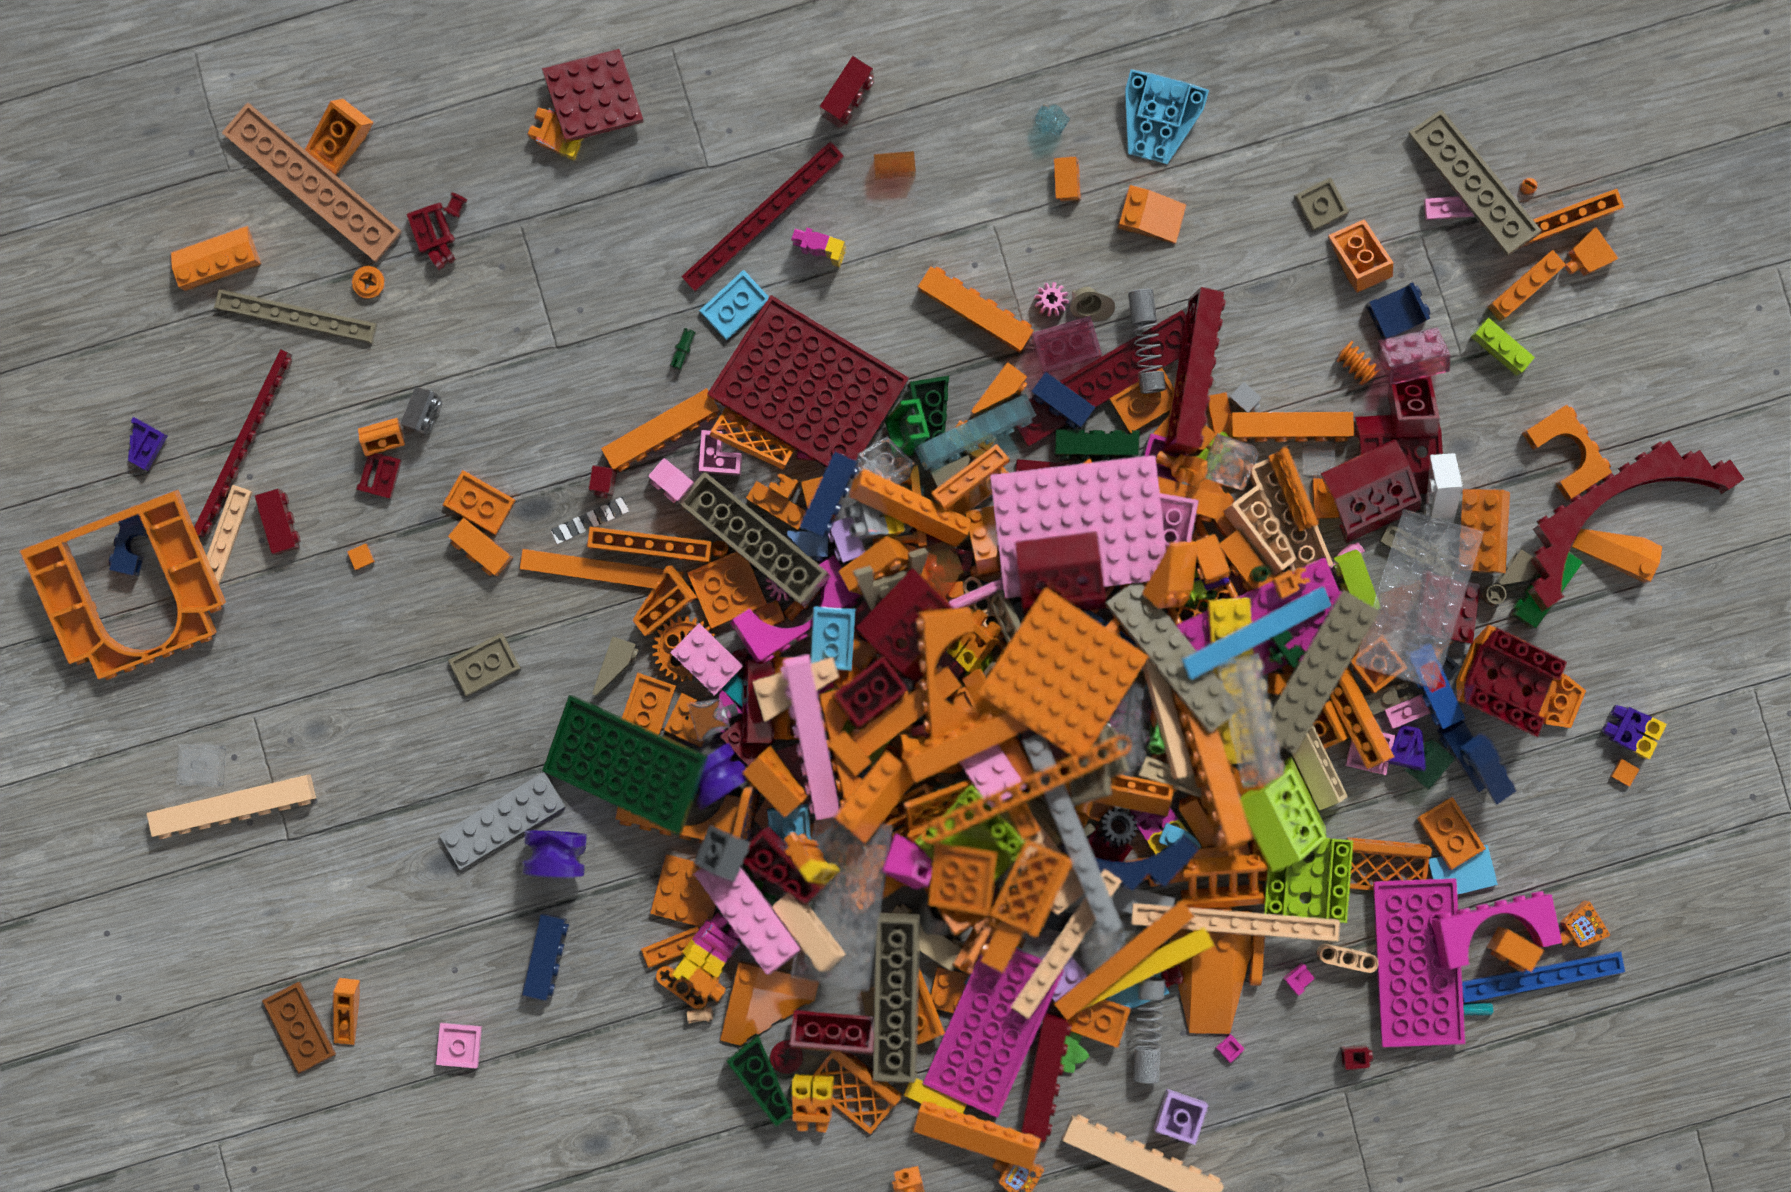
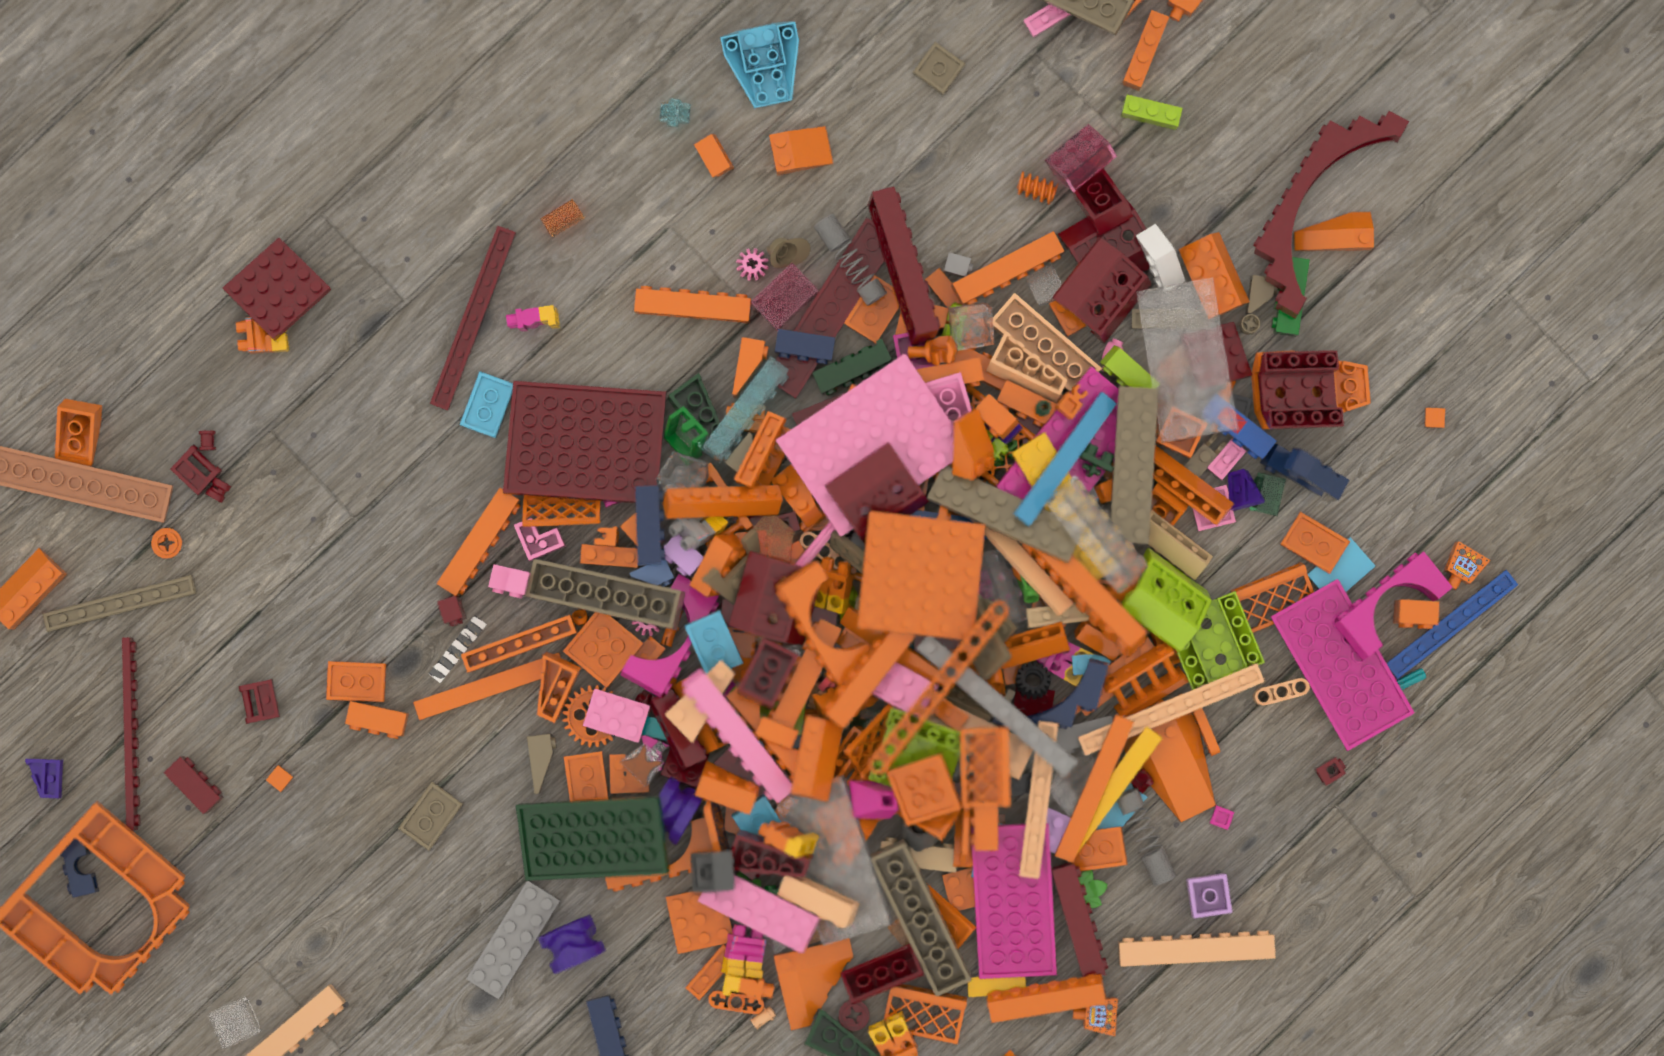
camera: 25 degrees left, 0 degrees up
light nougat tile [207,485,253,585] -> none
orange brick [358,418,405,456] -> none
flat silver slope [400,386,442,435] -> none
dark green pin [669,328,696,370] -> none
dark red brick [819,55,875,128] -> none
orange fence [1267,447,1318,532] -> none
dark pink panel [1283,962,1314,996] -> none
orange slope [1328,219,1394,293] -> none
dark blue panel [1366,282,1431,342] -> none
orange arch [1522,405,1612,500] -> none
dark purple hips [1601,705,1667,759] -> none

